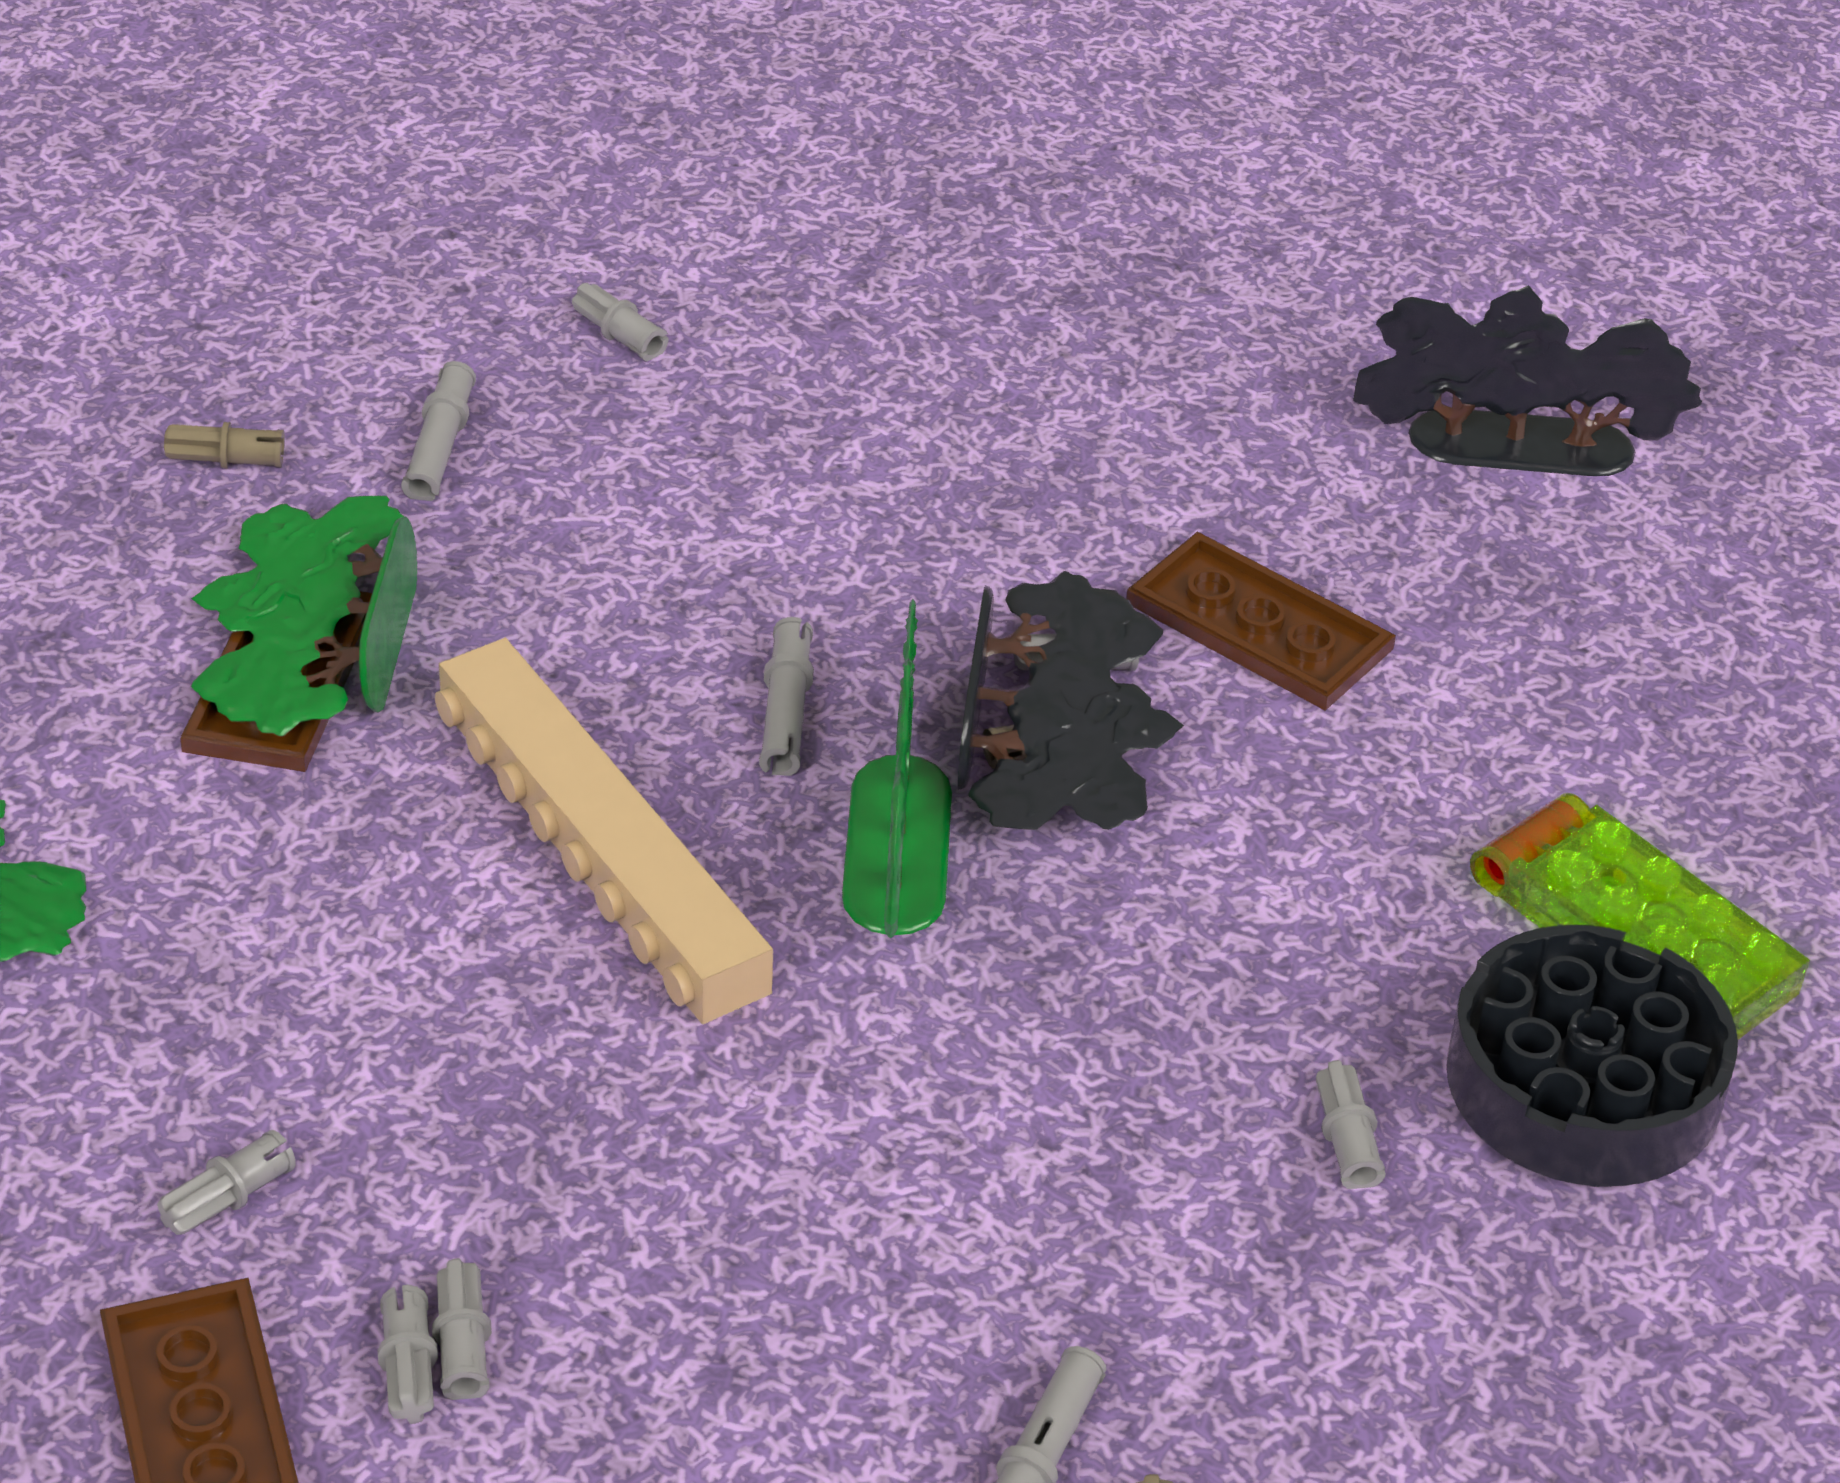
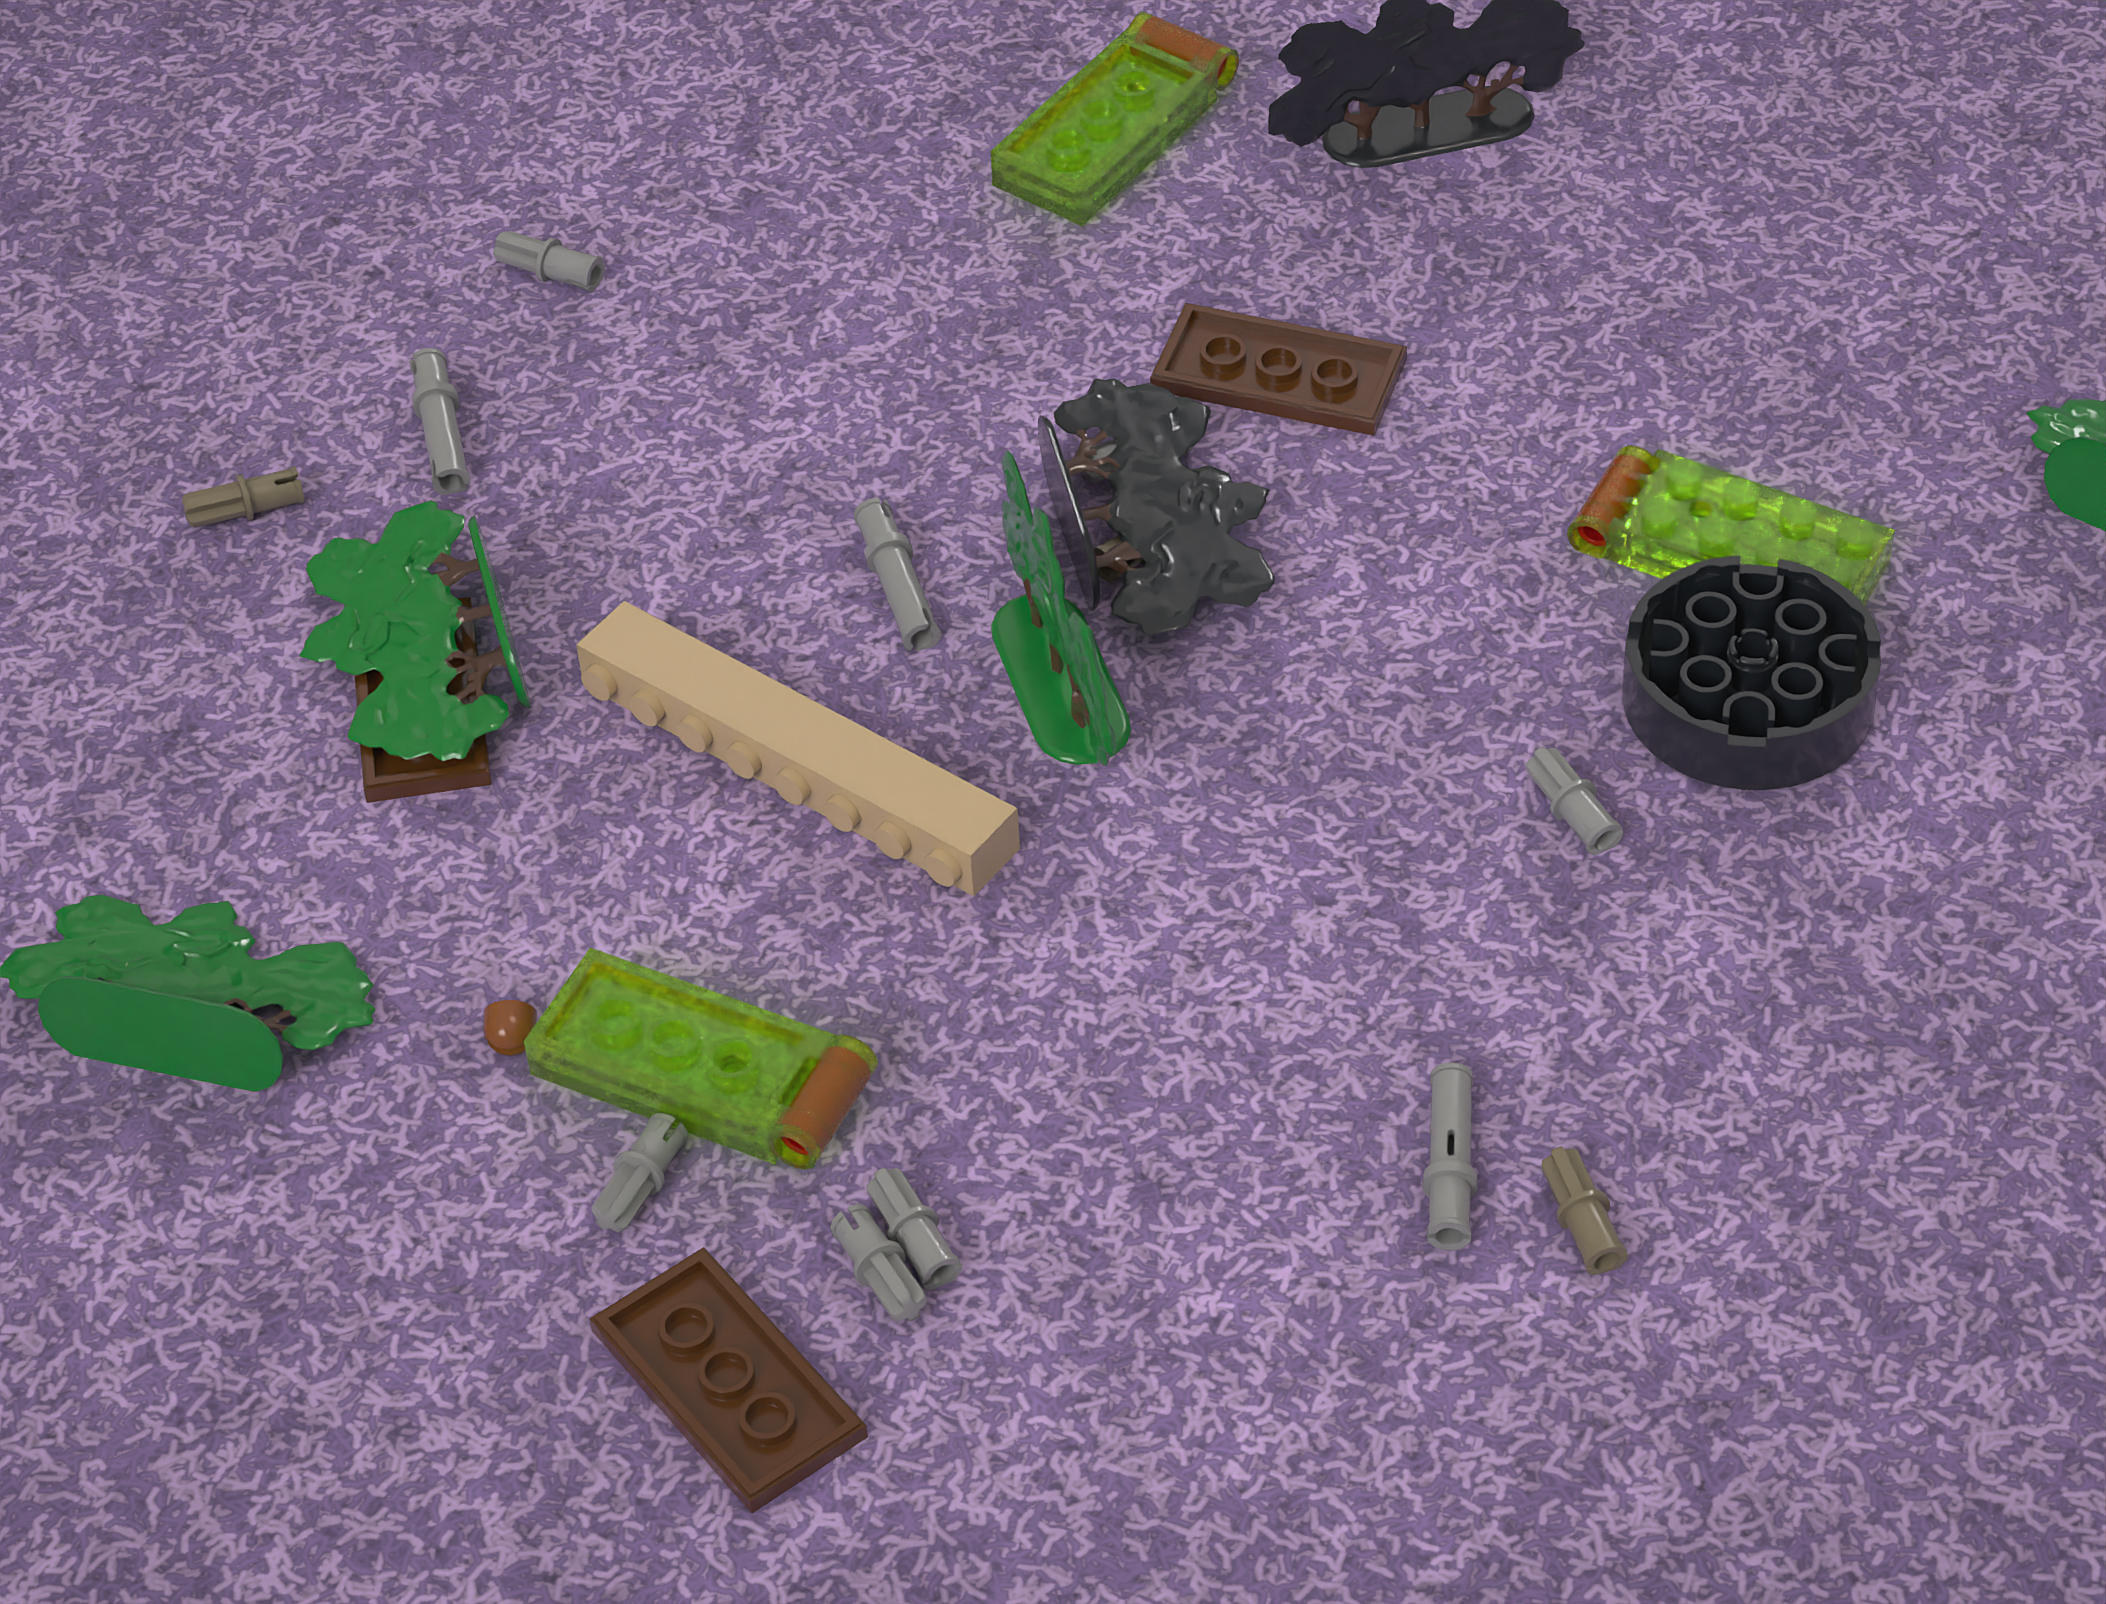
camera: 15 degrees left, 5 degrees up
none -> dark orange hinge [483,1000,537,1056]
none -> clear neon green hinge [524,947,878,1170]
none -> clear neon green hinge [990,11,1239,226]

